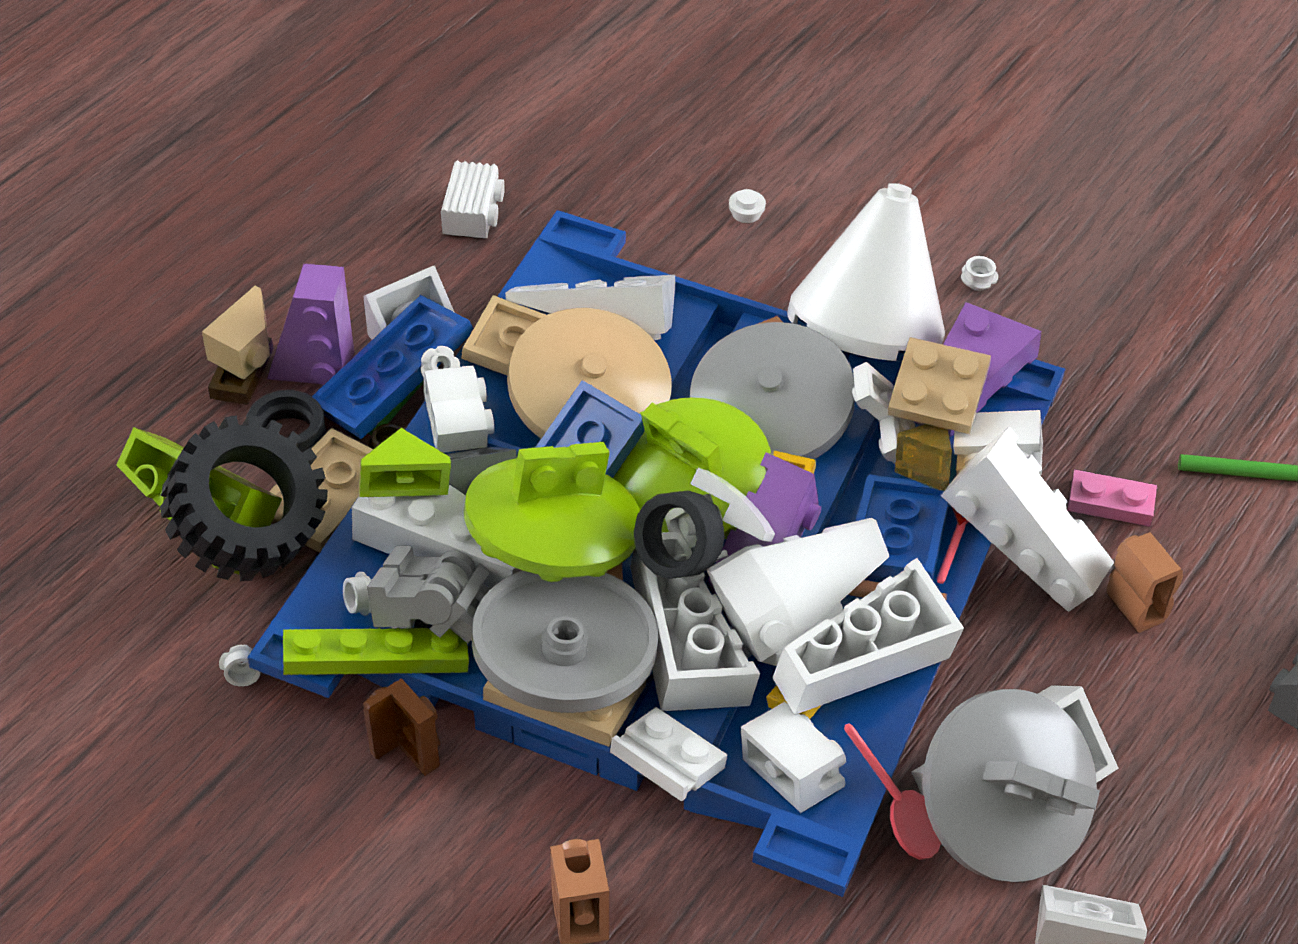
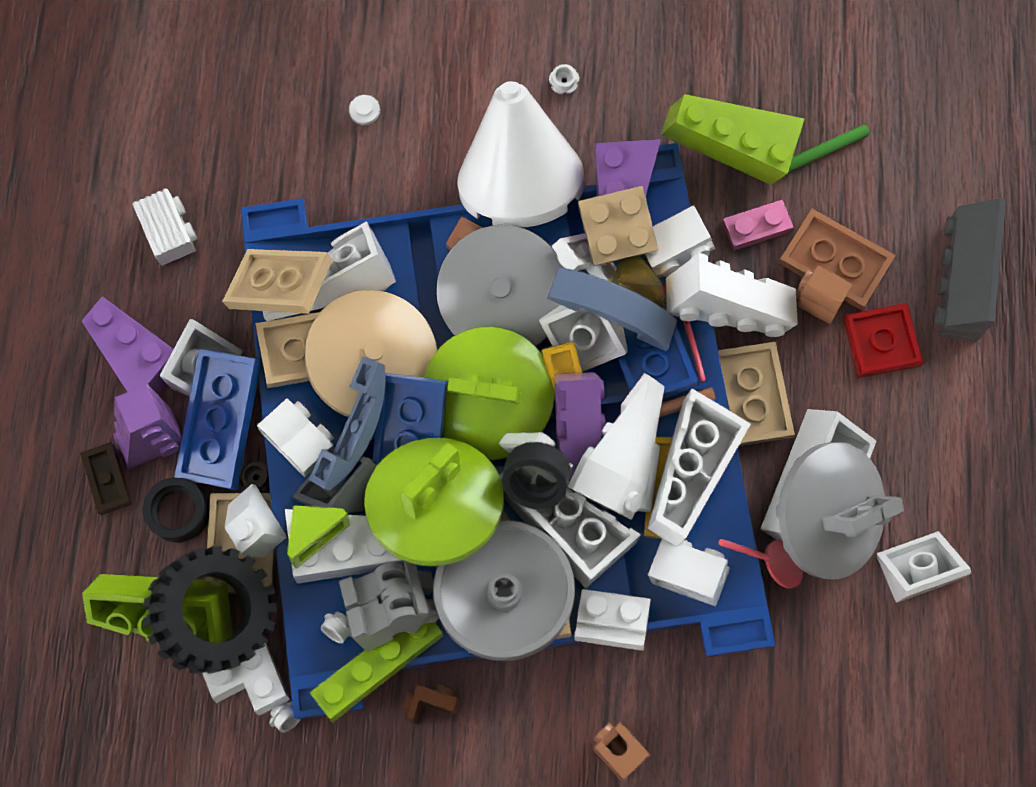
camera: 25 degrees left, 25 degrees up
tan slope [202,286,270,379] -> none
white plate [421,346,460,377] -> none
white slope [690,468,775,542] -> none
none -> medium lavender wedge [82,296,174,394]
none -> white plate [203,643,290,716]
none -> tan plate [222,249,333,314]
none -> white slope [225,484,287,558]
none -> sand blue slope [309,356,386,491]
none -> white slope [539,305,628,372]
none -> sand blue slope [547,267,677,351]
none -> lime wedge [661,94,804,185]
none -> tan plate [718,342,795,446]
none -> nougat plate [779,209,896,311]
none -> red tile [843,303,924,378]

